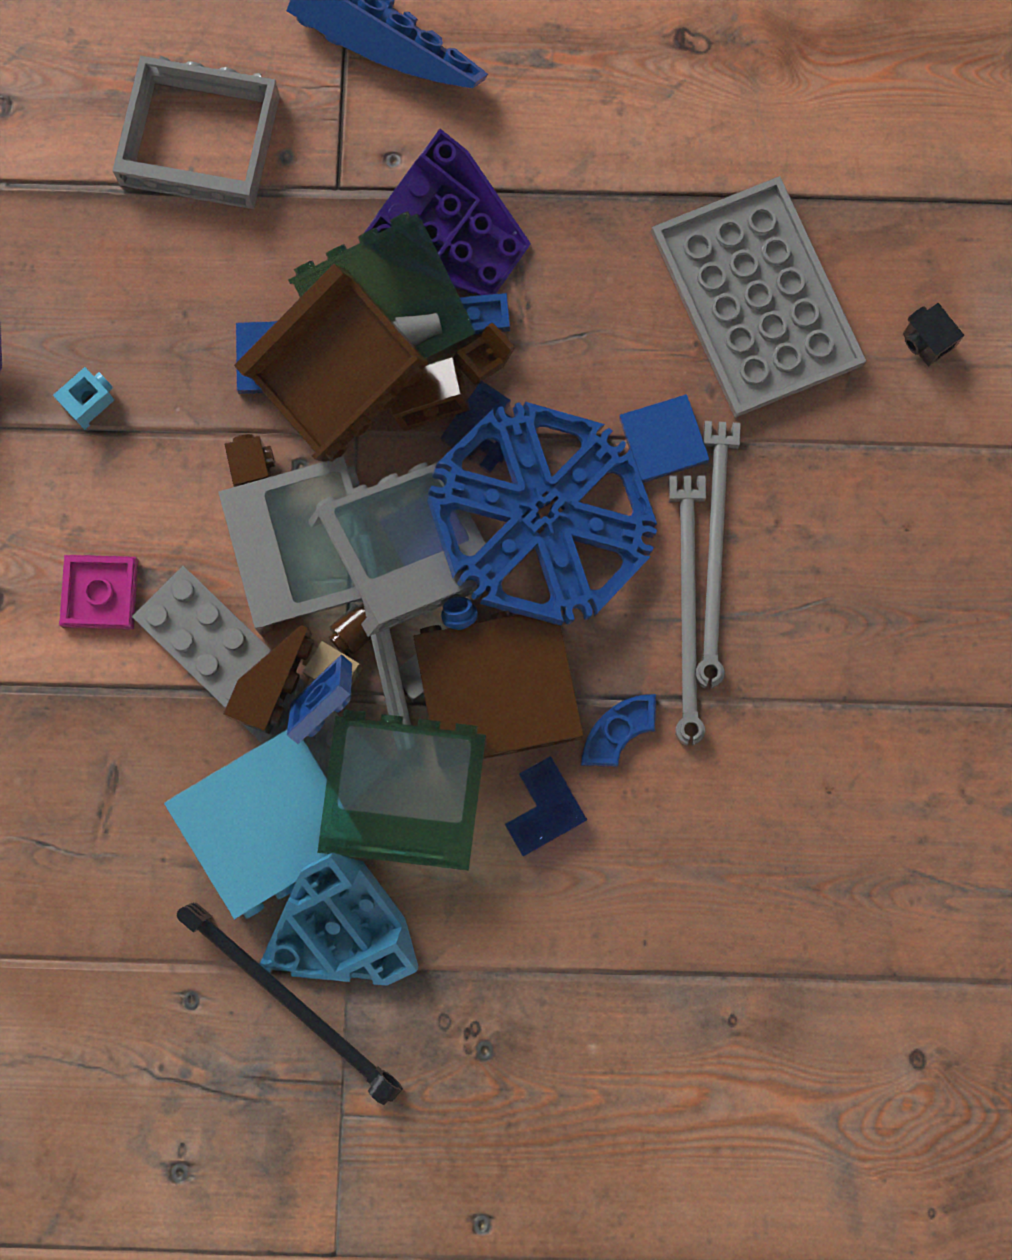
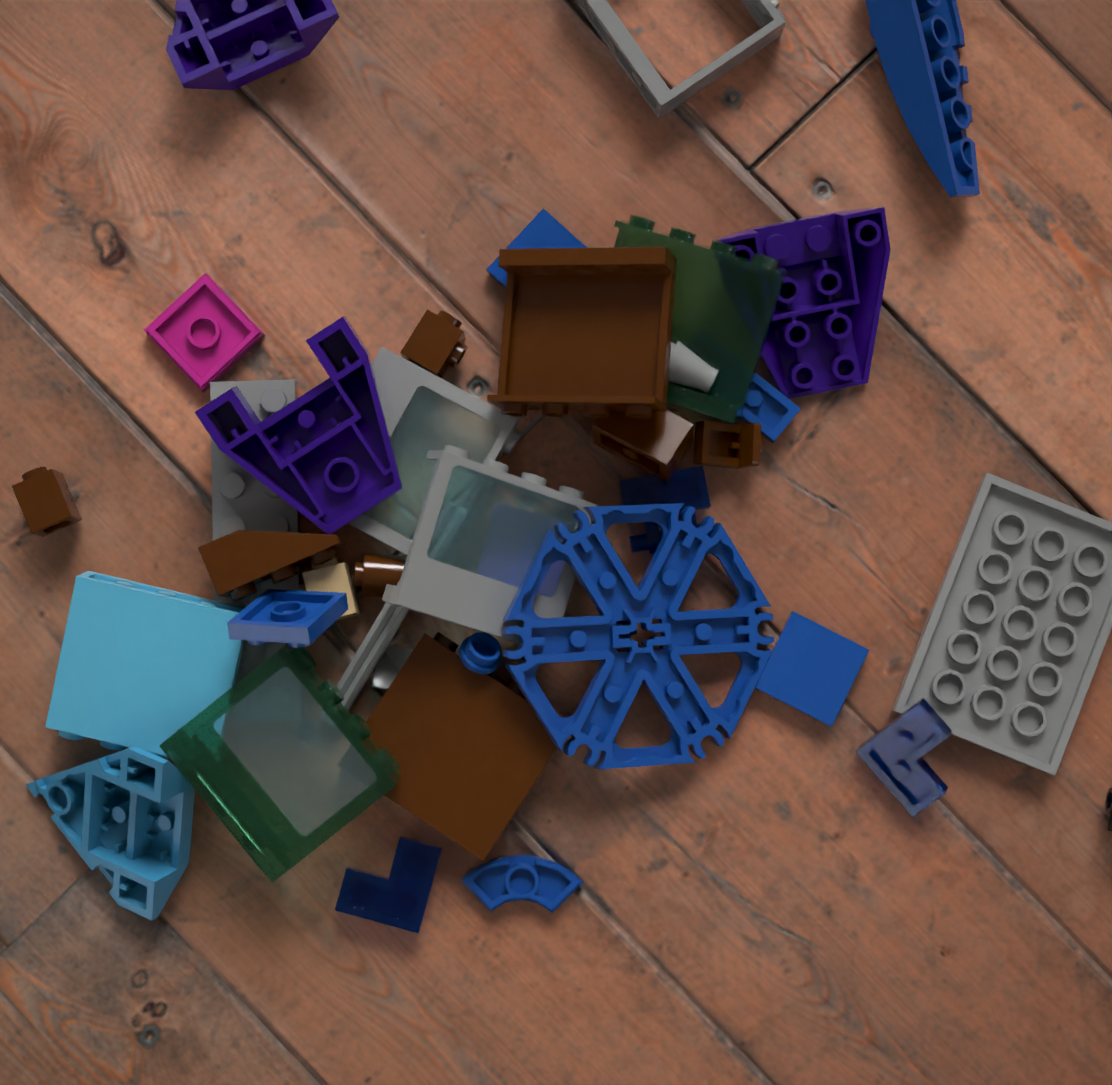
camera: 40 degrees right, 5 degrees up
medium azure brick [53,367,114,430] -> none
black hinge [177,902,403,1105] -> none
light grey hinge [669,476,706,746] -> none
light grey hinge [696,421,740,689] -> none
none -> reddish brown brick [12,467,82,537]
none -> dark purple wedge [195,316,402,534]
none -> clear blue plate [856,698,952,817]

